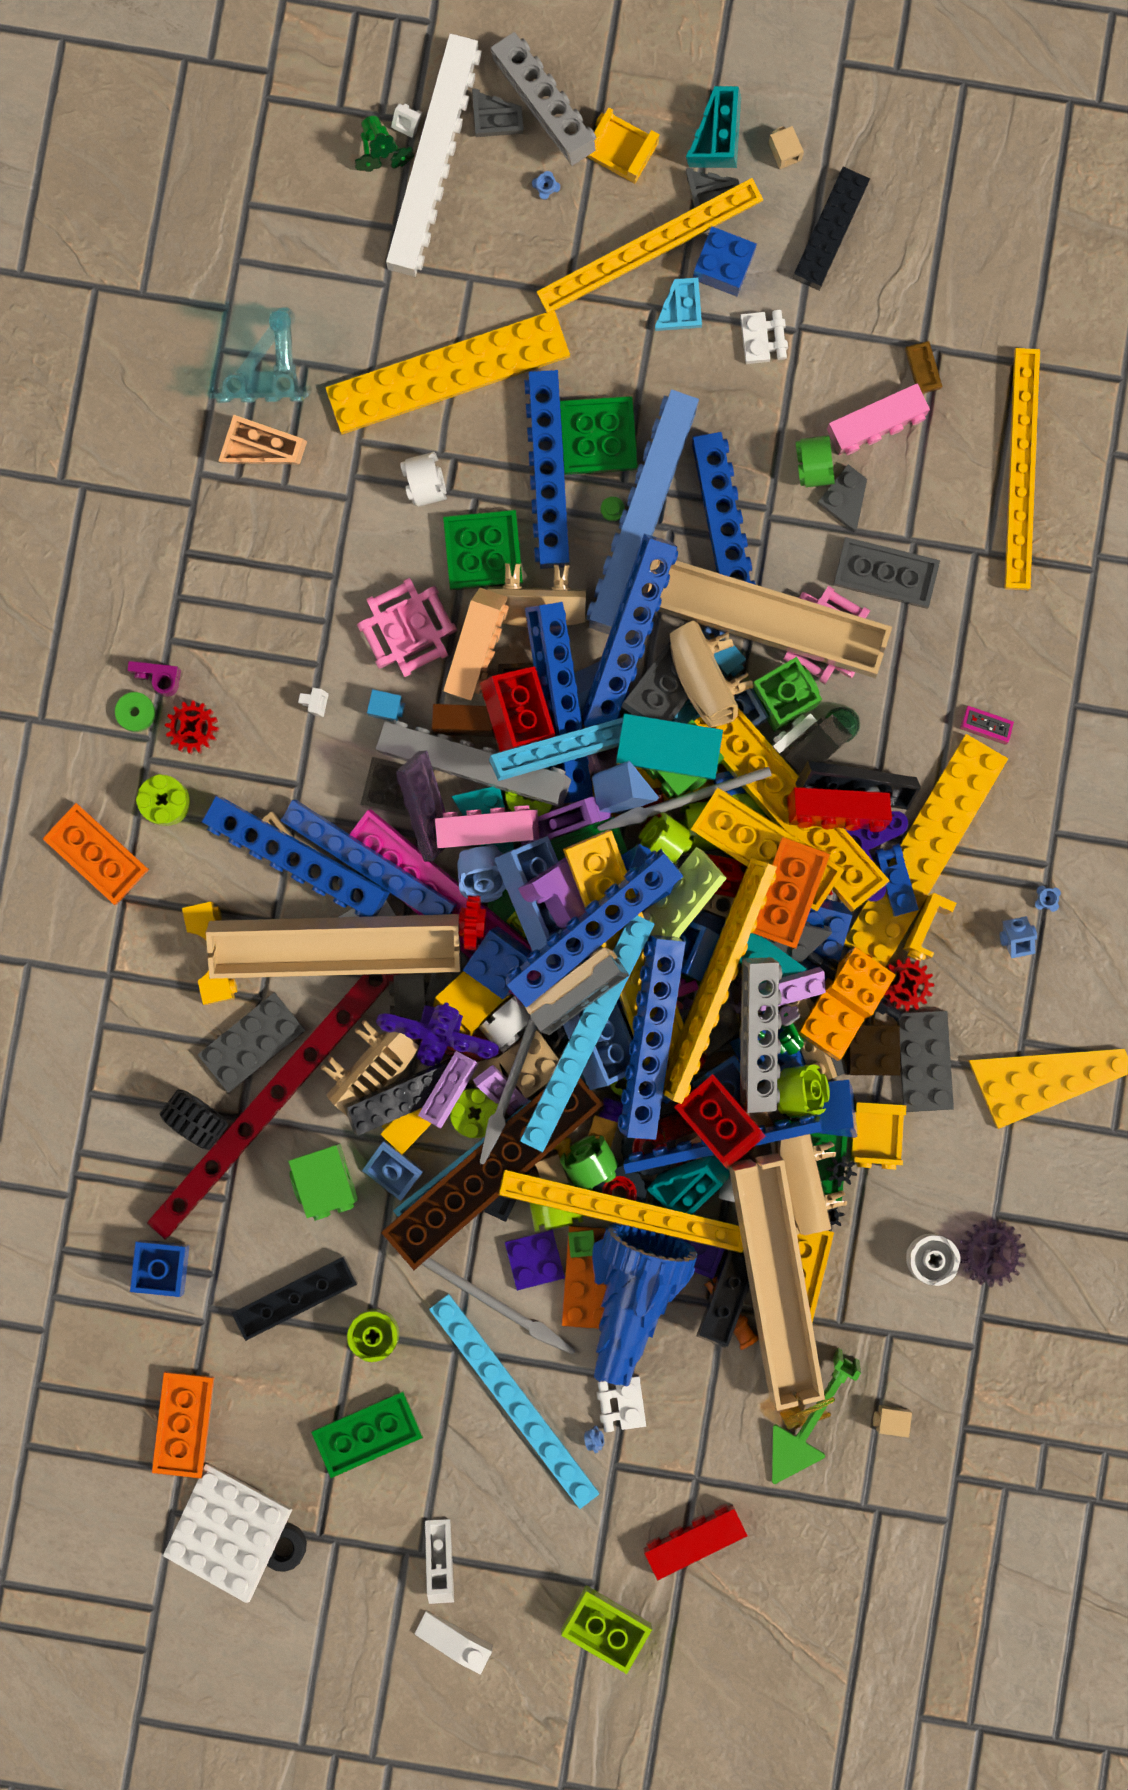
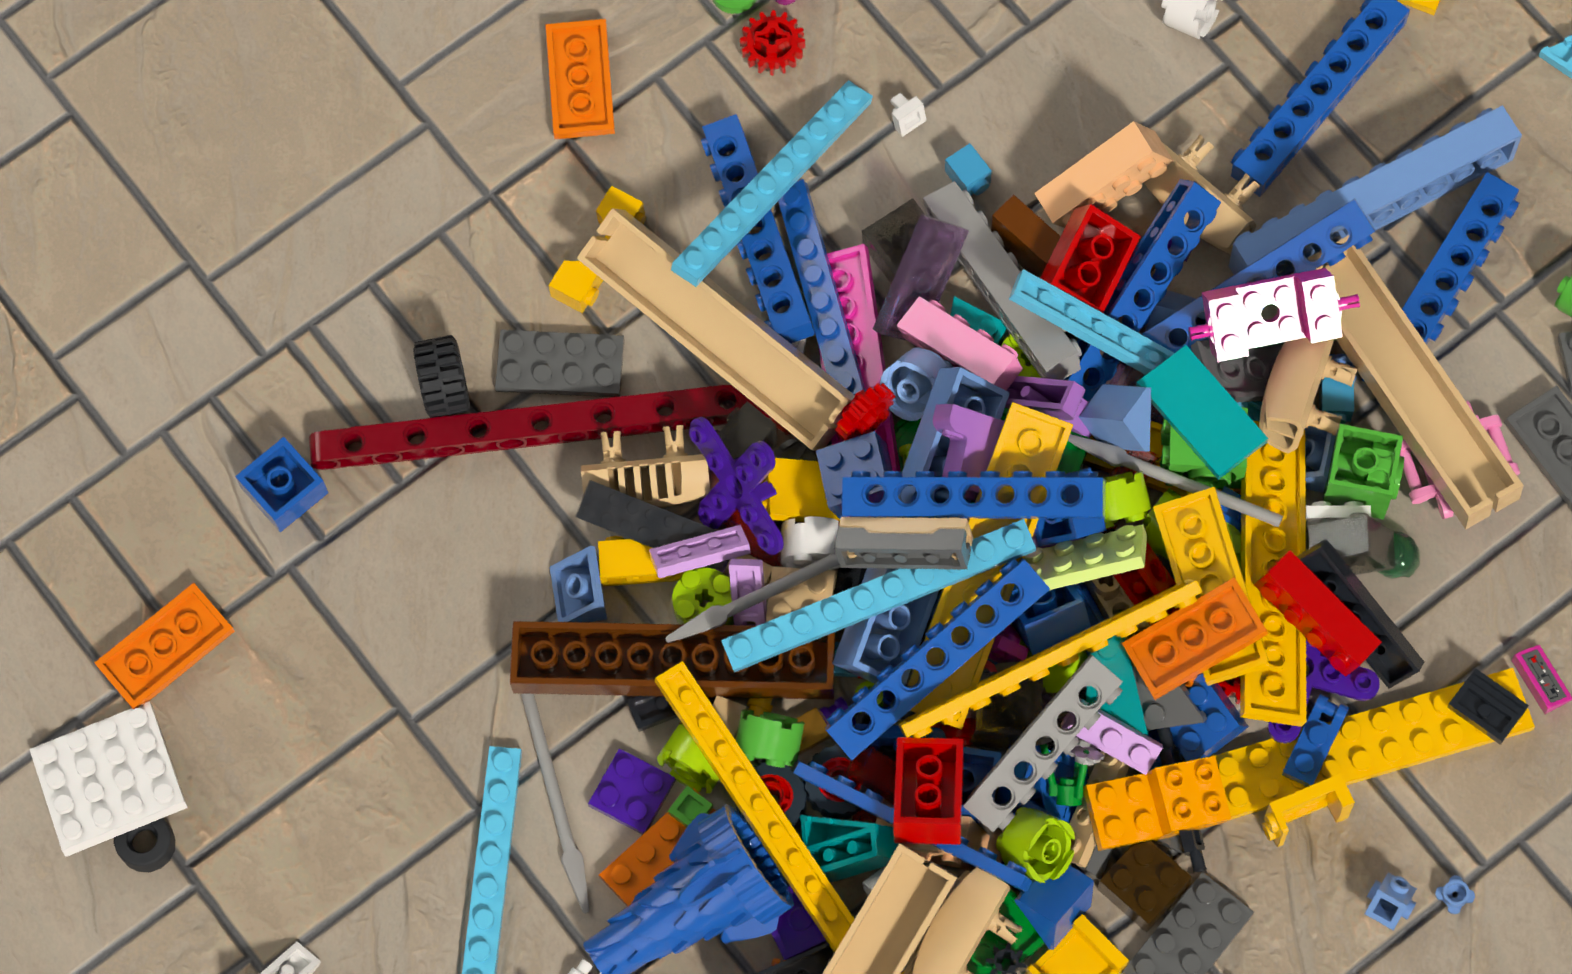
camera: 50 degrees right, 15 degrees down
lime brick [136,774,190,826] -> none
black piece [232,1256,358,1341] -> none
bright green brick [289,1144,359,1221] -> none
green plate [311,1391,423,1478] -> none
lime brick [347,1309,399,1362] -> none
bright pink brick [357,578,457,677] -> none
green plate [443,510,523,591] -> none
green plate [560,396,637,475] -> none
bright green plate [600,497,625,521] -> none
red gear [884,958,935,1011] -> none
none -> medium azure plate [671,80,873,287]
none -> brick [1188,268,1360,362]
none -> black plate [1447,668,1529,745]

